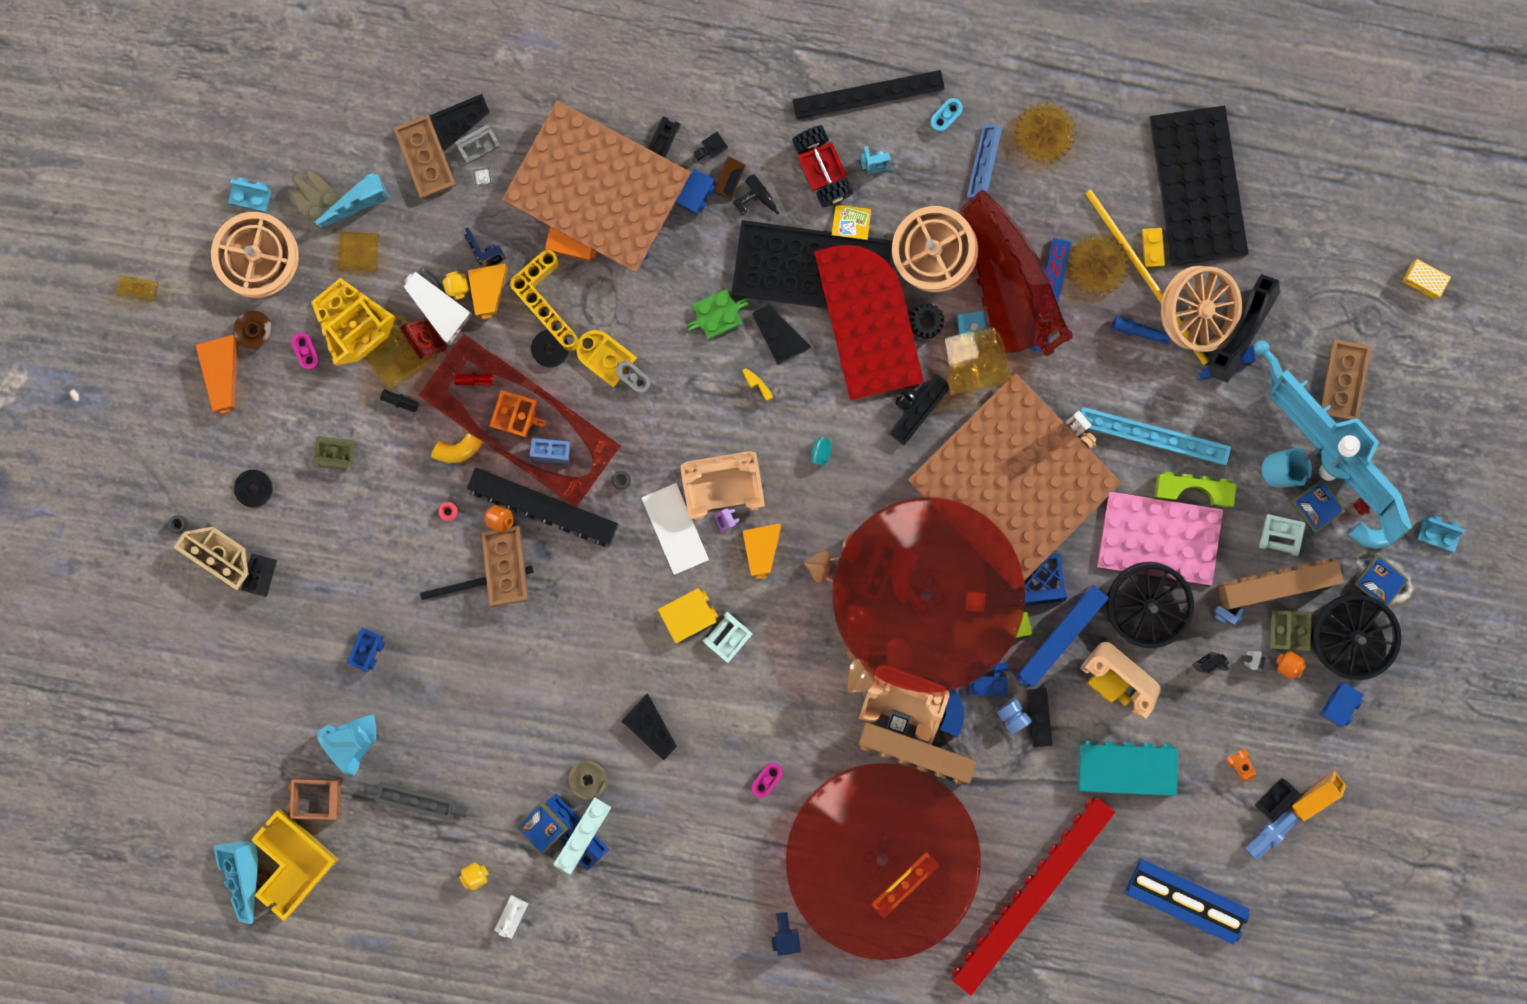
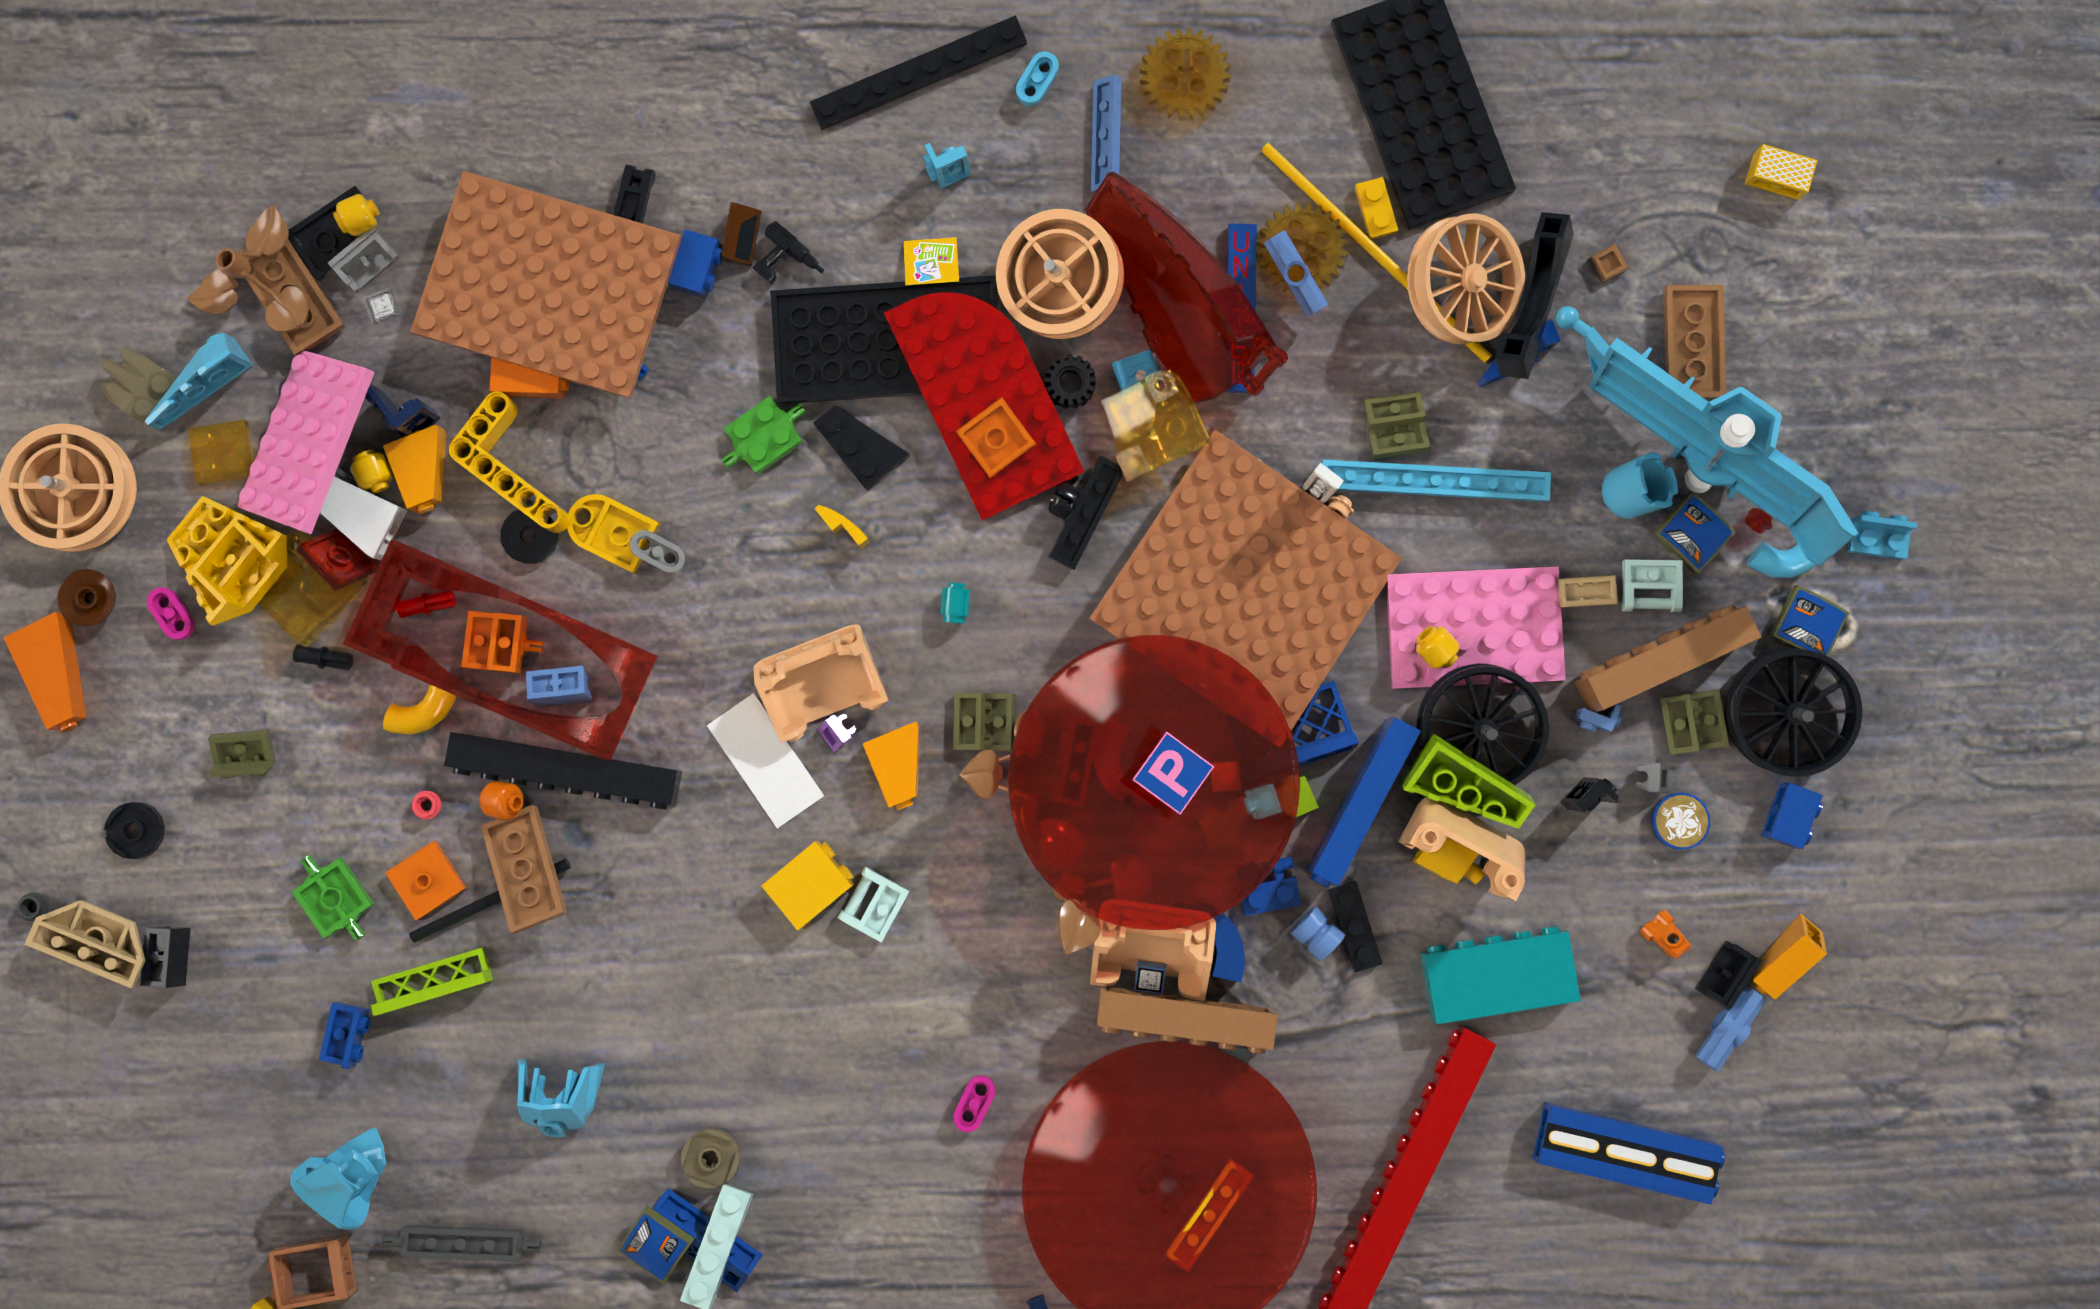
camera: 10 degrees left, 0 degrees up
medium azure bracket [228,178,272,213] -> none
dark grey plate [612,471,631,490] -> none
black wing [621,693,677,761] -> none
black plate [694,131,728,161] -> none
plate [792,125,853,208] -> none
blue pin [1111,315,1170,344] -> none
lime arch [1154,471,1236,508] -> none
orange head [1276,651,1306,680] -> none
none -> medium nougat plant [187,204,309,332]
none -> bright pink plate [237,350,375,534]
none -> bright green plate [291,855,375,942]
none -> yellow head [333,194,380,237]
none -> lime fence [370,947,493,1016]
none -> orange plate [385,841,467,921]
none -> medium azure piece [517,1059,605,1138]
none -> olive slope [953,692,1016,751]
none -> orange tile [956,398,1036,478]
none -> blue piece [1132,732,1214,815]
none -> clear light blue plate [1244,783,1282,819]
none -> medium blue piece [1263,230,1328,317]
none -> olive slope [1364,391,1430,460]
none -> lime wedge [1400,734,1536,829]
none -> yellow head [1416,626,1459,668]
none -> tan plate [1558,575,1618,608]
none -> medium nougat tile [1588,244,1629,283]
none -> tile [1651,793,1711,850]

